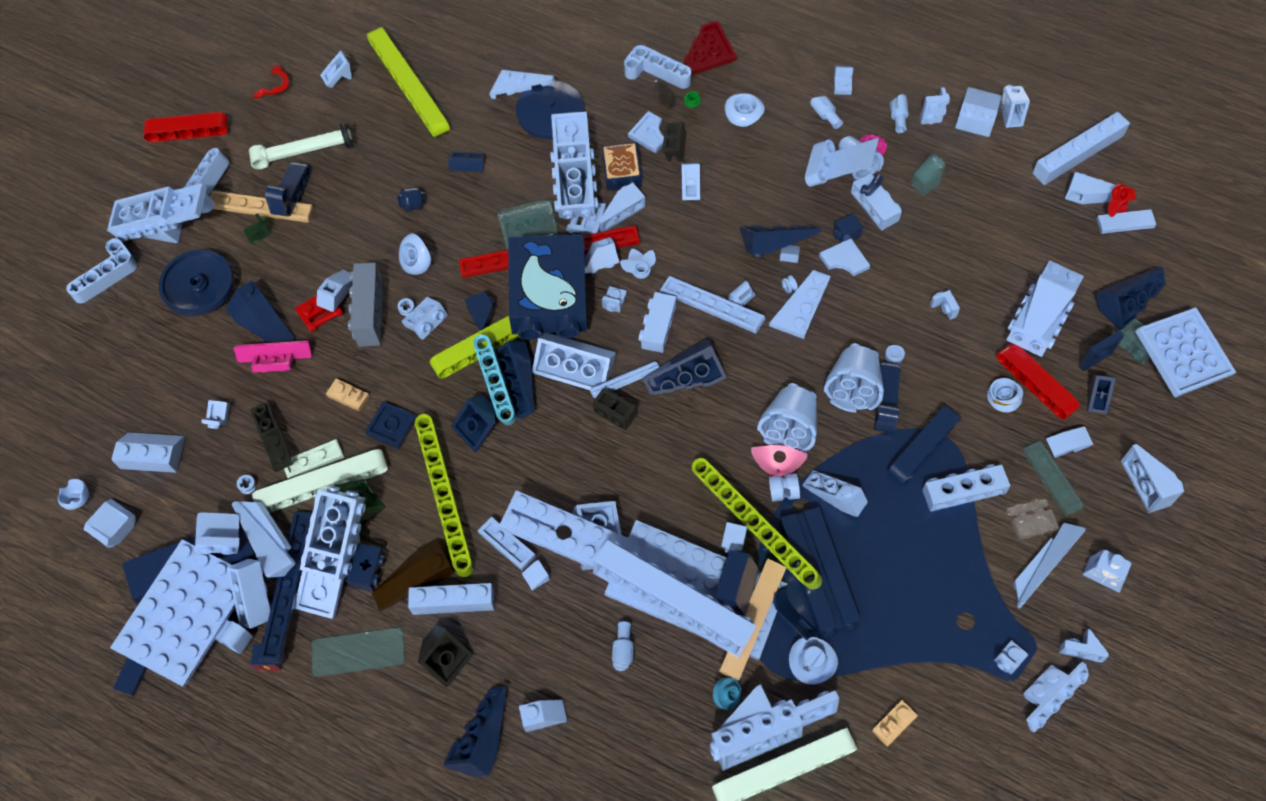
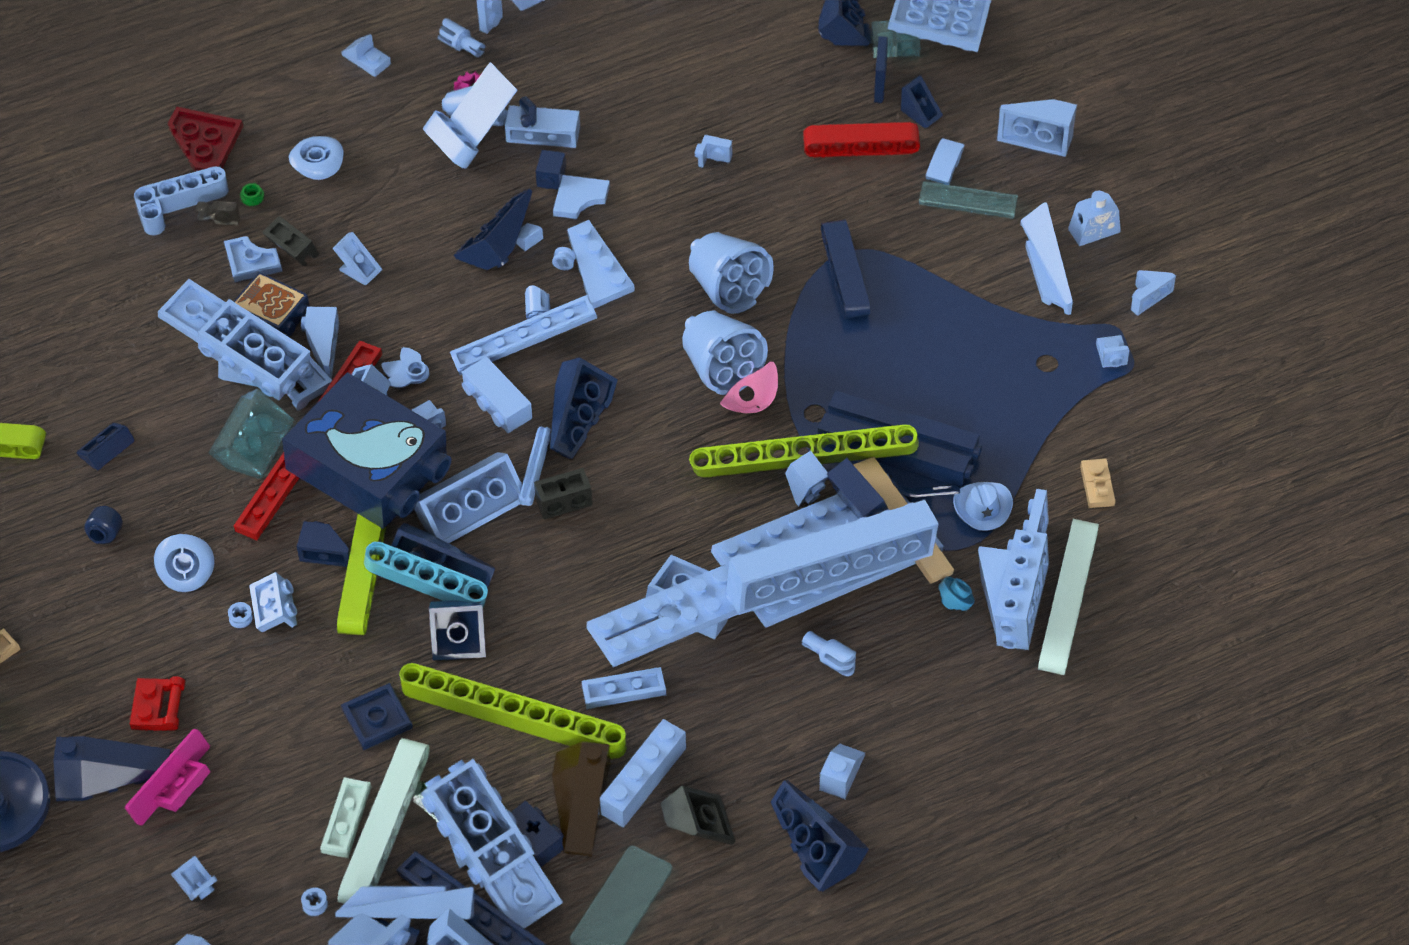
camera: 55 degrees left, 10 degrees down
pearl dark grey slope [250,402,294,473] -> none
light blue slope [317,270,353,312] -> none
tan plate [326,379,370,412] -> none
sand blue brick [348,263,383,347] -> none
light blue wing [489,70,555,99] -> none
dark blue dish [516,81,584,139] -> none
light blue slope [522,560,550,591] -> none
light blue wheel [769,473,800,502] -> none
light blue slope [803,470,868,517] -> none
light blue arm [810,96,843,129] -> none
dark blue beam [874,362,900,433] -> none
light blue tile [885,345,905,364] -> none
clear light blue slope [911,153,945,196] -> none
light blue brick [922,464,1010,512] -> none
light blue piece [987,378,1023,412] -> none
light blue wedge [1007,260,1084,357] -> none
clear plate [1007,499,1059,540] -> none
light blue bracket [1023,662,1089,733] -> none

